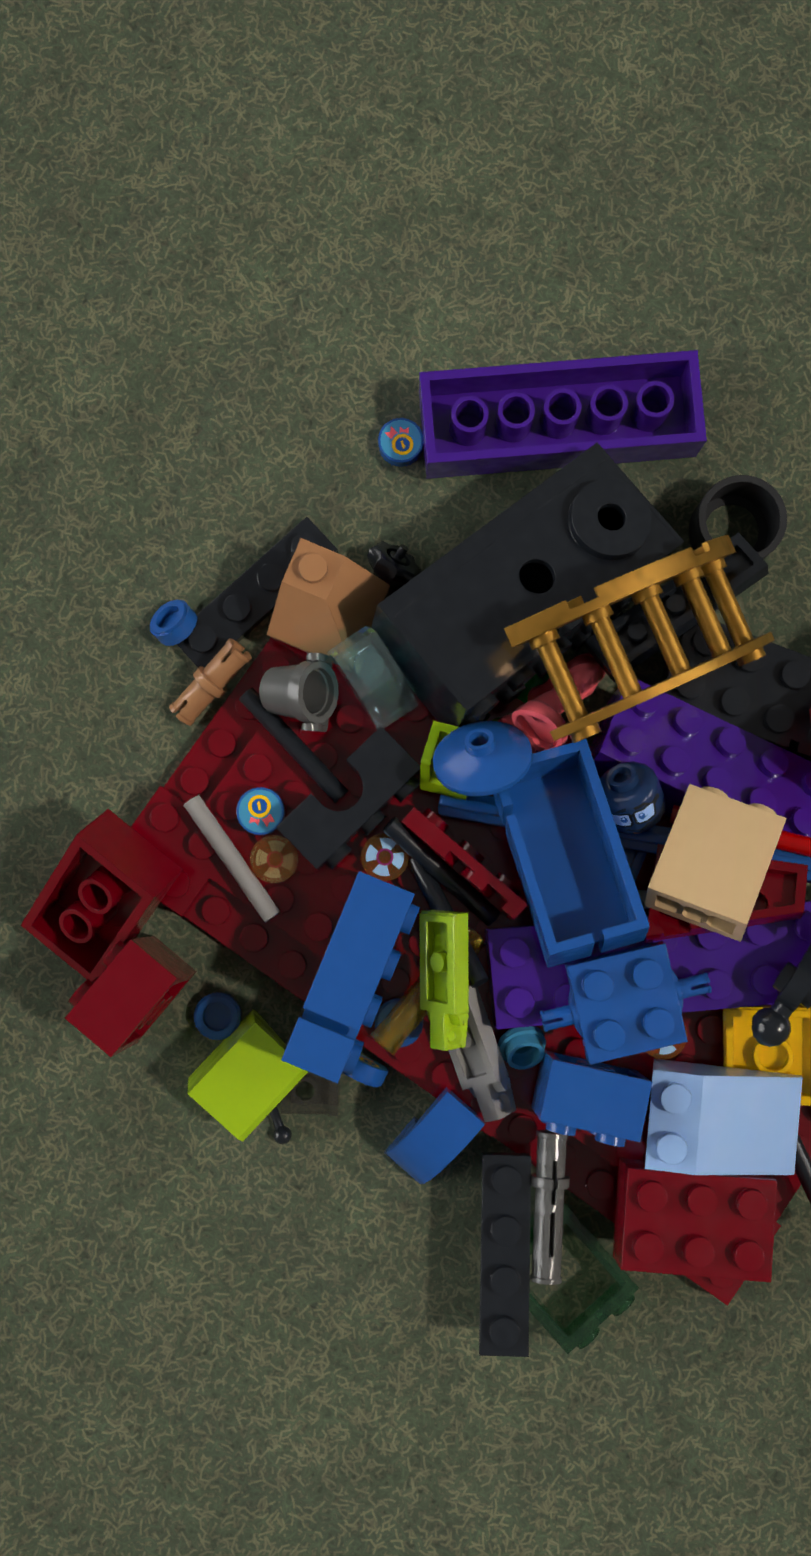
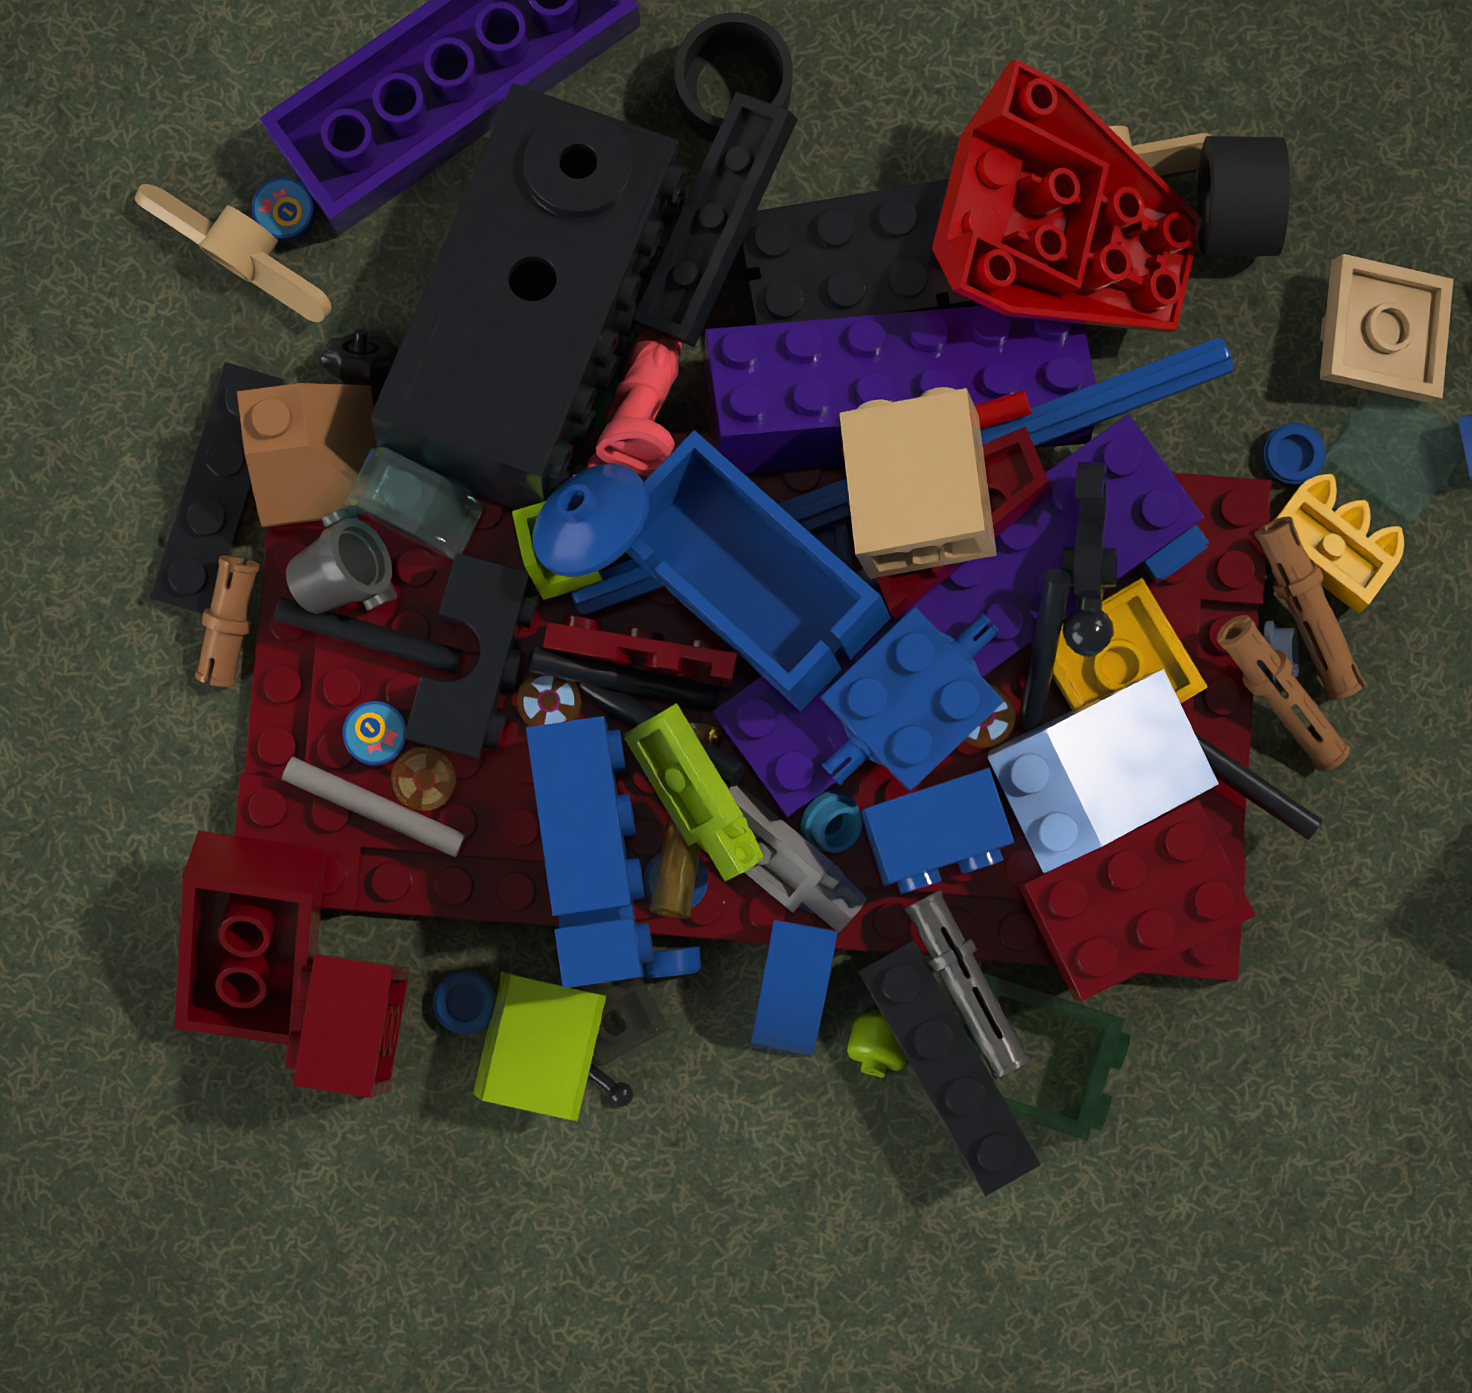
camera: 30 degrees left, 0 degrees up
blue tile [150,600,197,646] -> none
pearl gold fence [504,535,775,743] -> none
dark blue head [600,761,666,835] -> none
none -> tan piece [135,184,331,322]
none -> lime piece [847,1010,908,1077]
none -> black bar [1017,569,1071,732]

